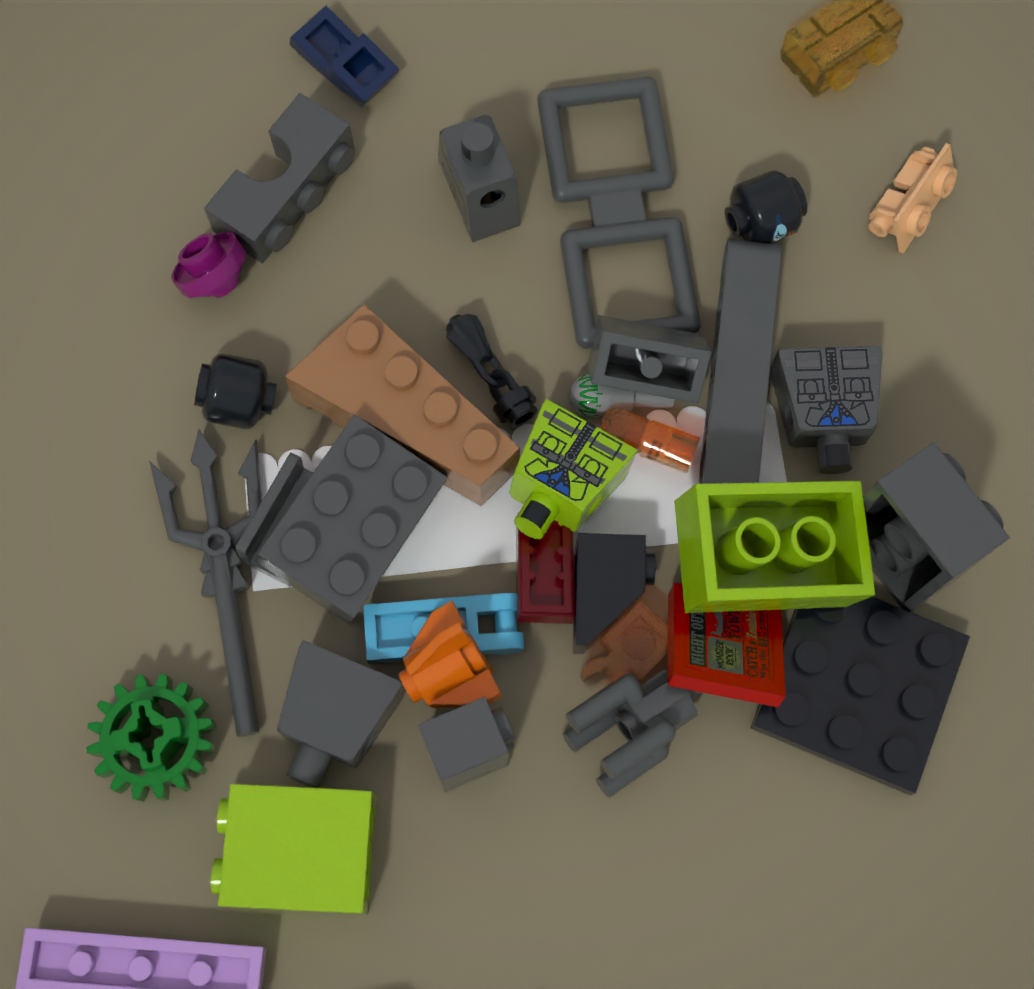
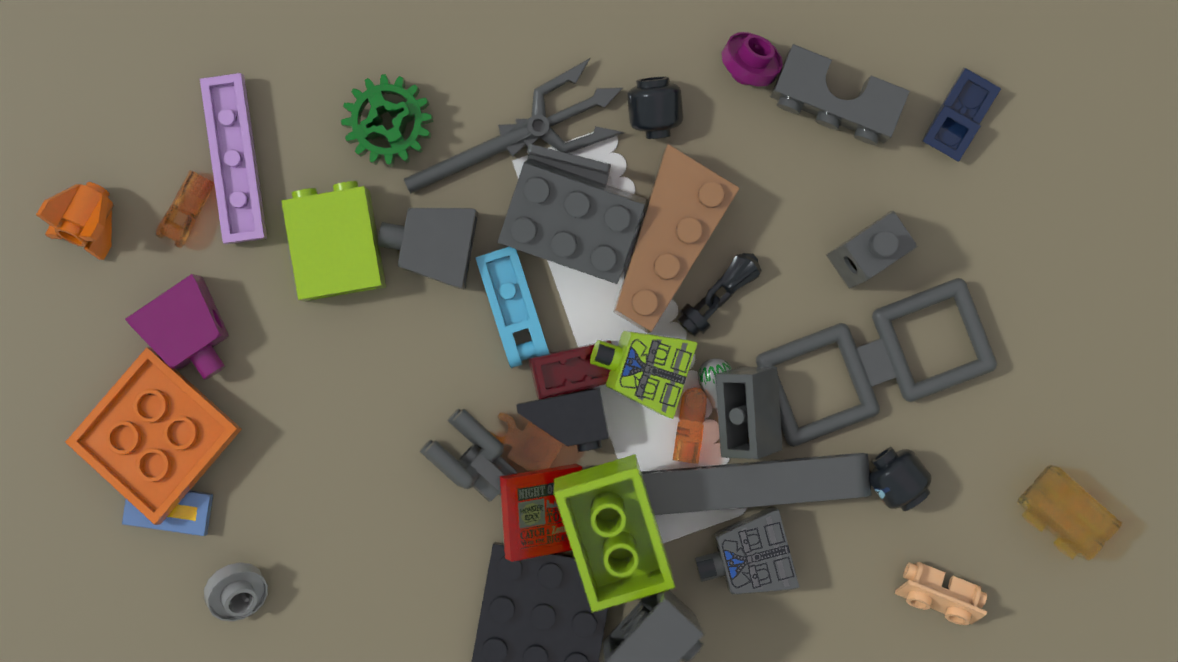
camera: 75 degrees right, 15 degrees up
orange brick [398,601,503,708] -> none
dark grey brick [418,697,515,792] -> none

